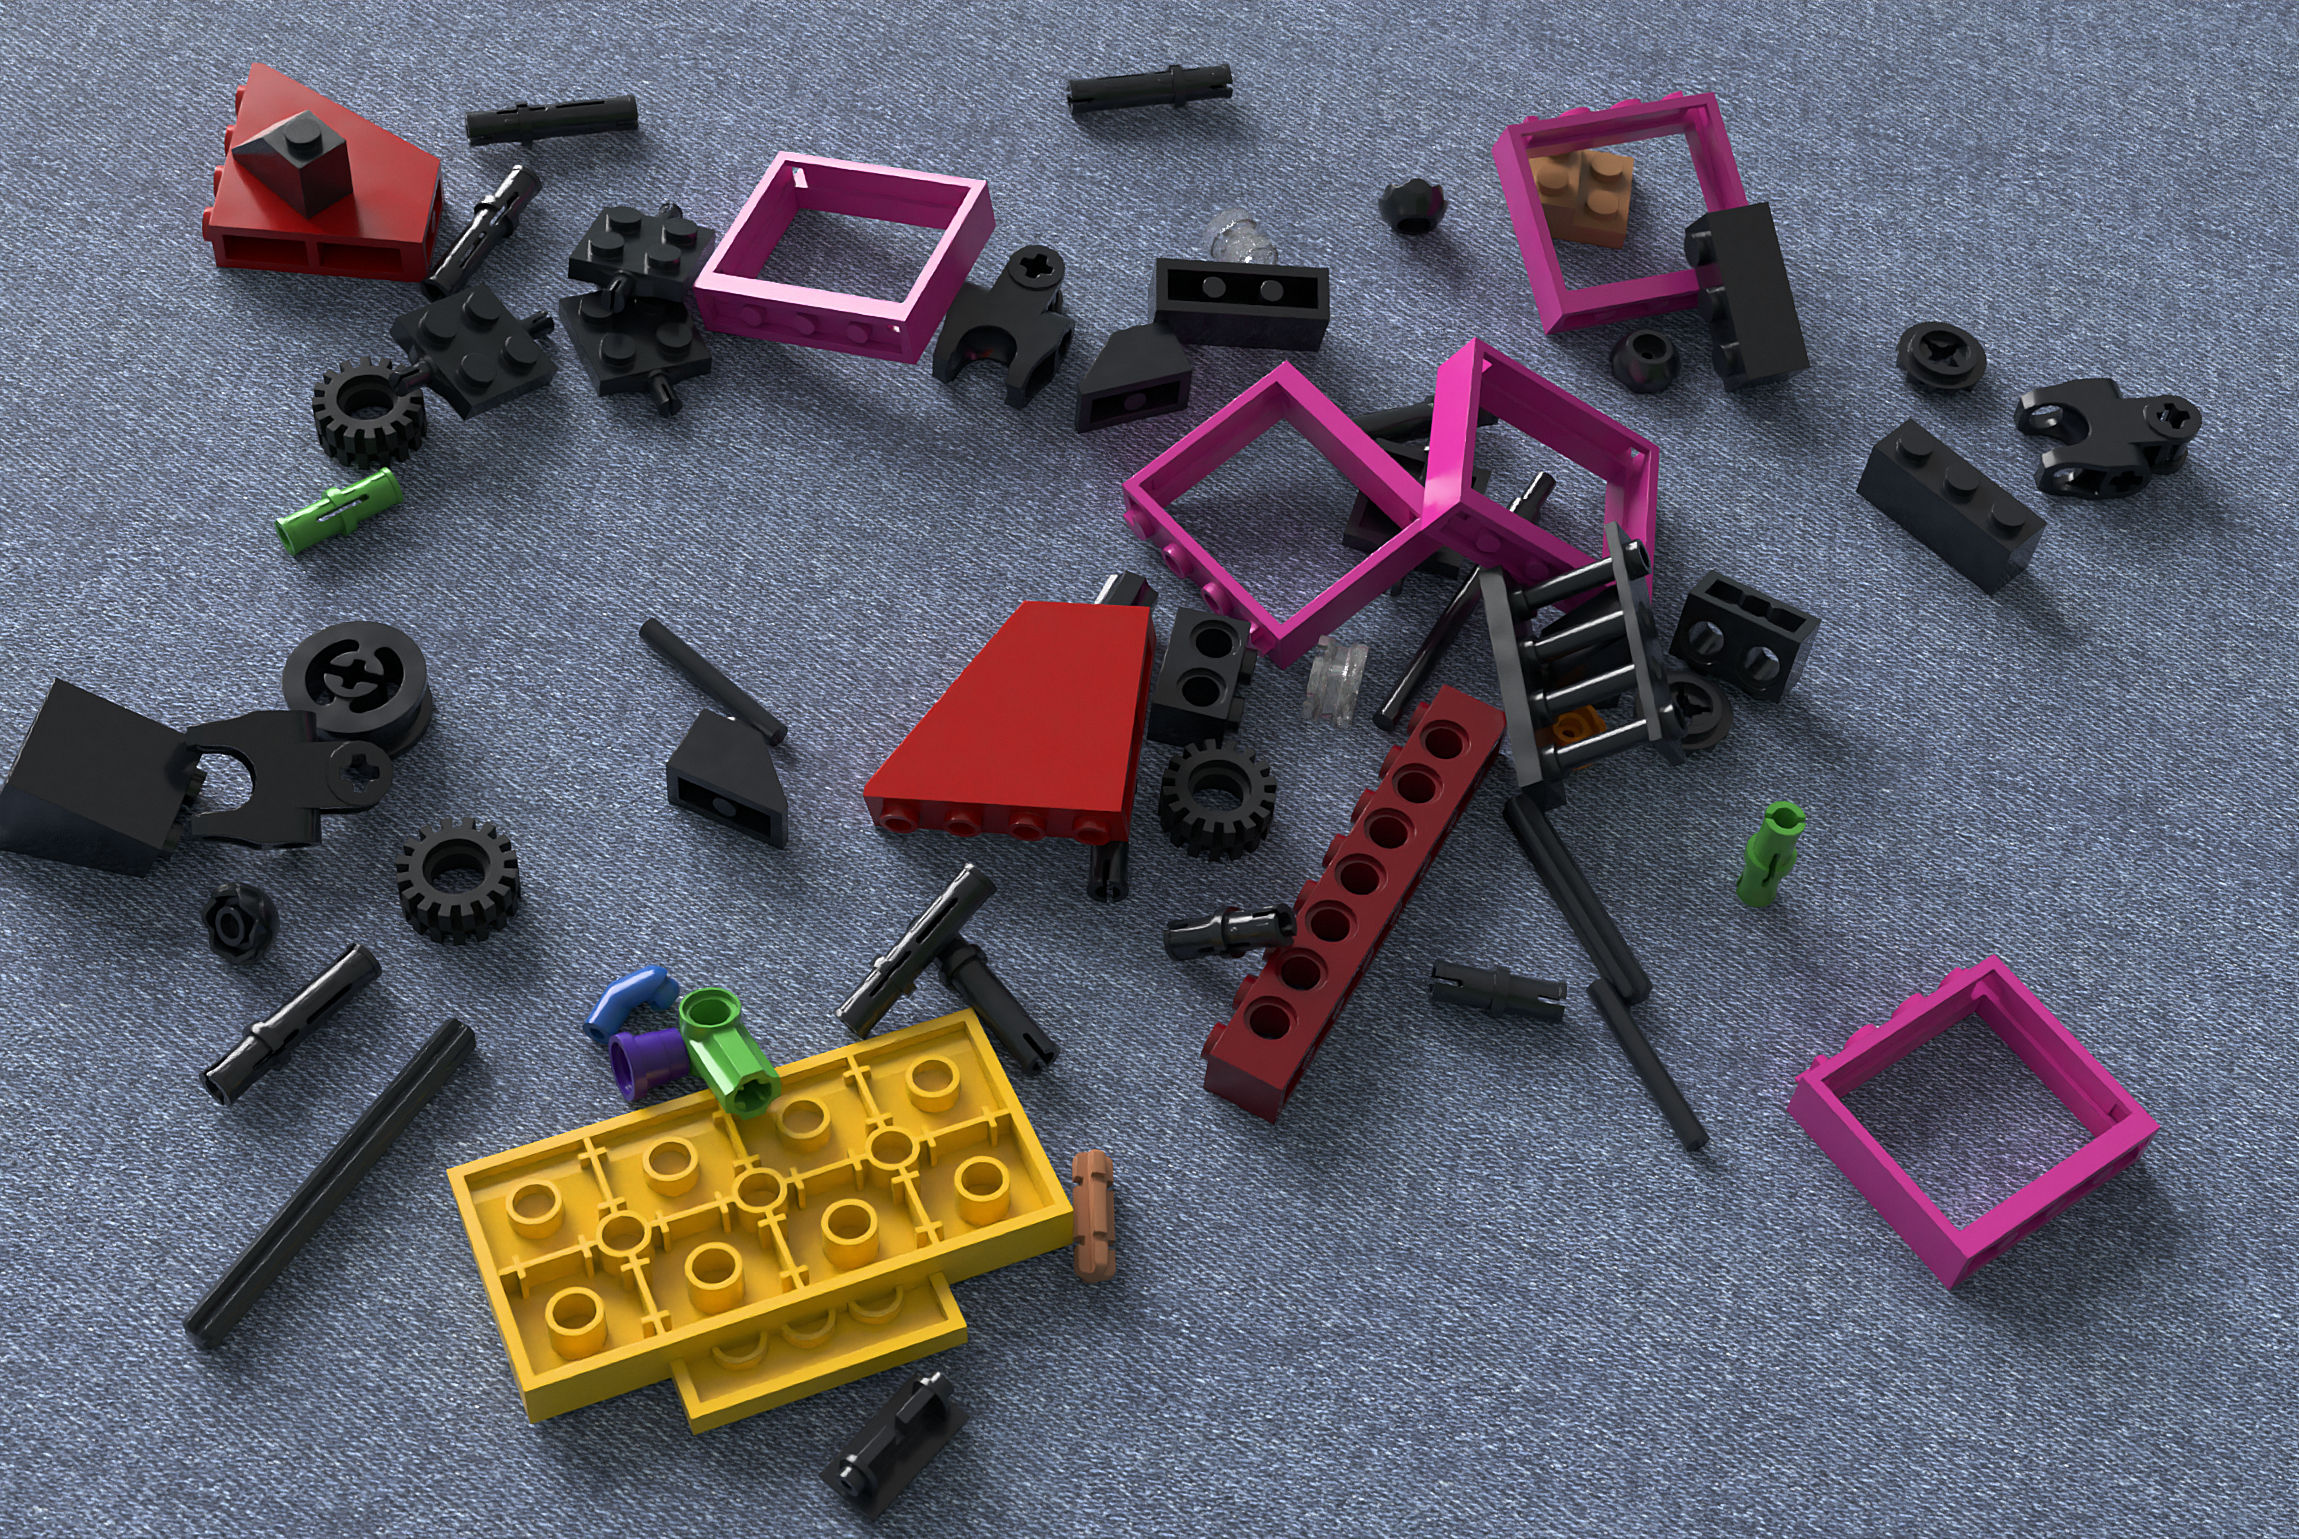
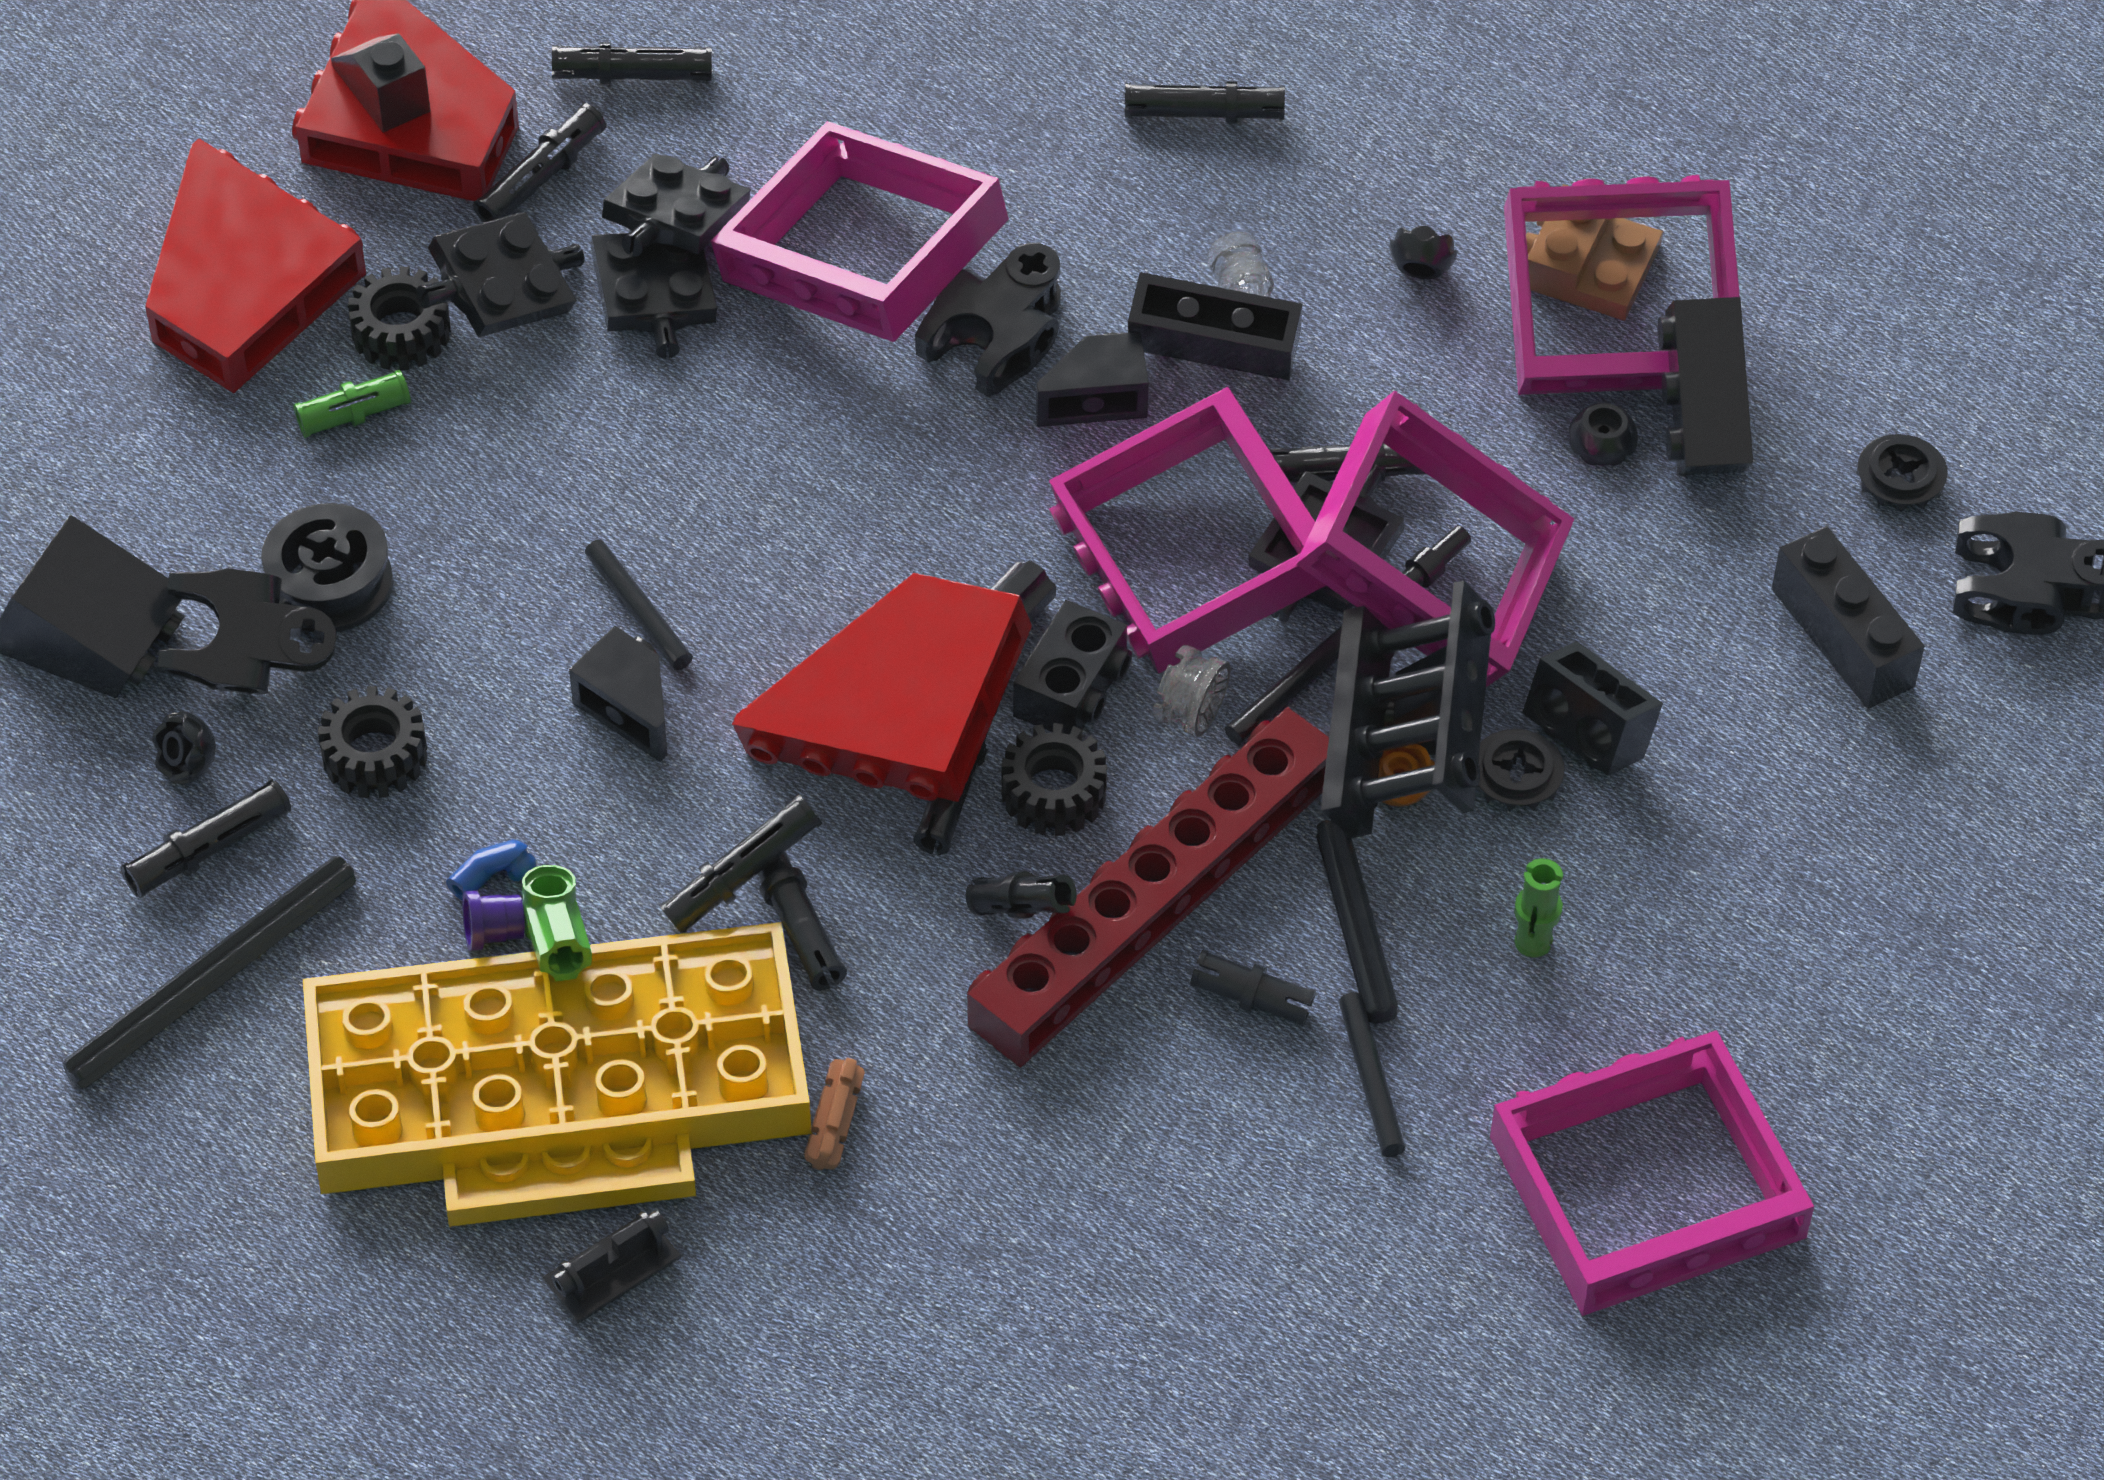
camera: 20 degrees right, 0 degrees up
none -> red slope [145,138,366,394]

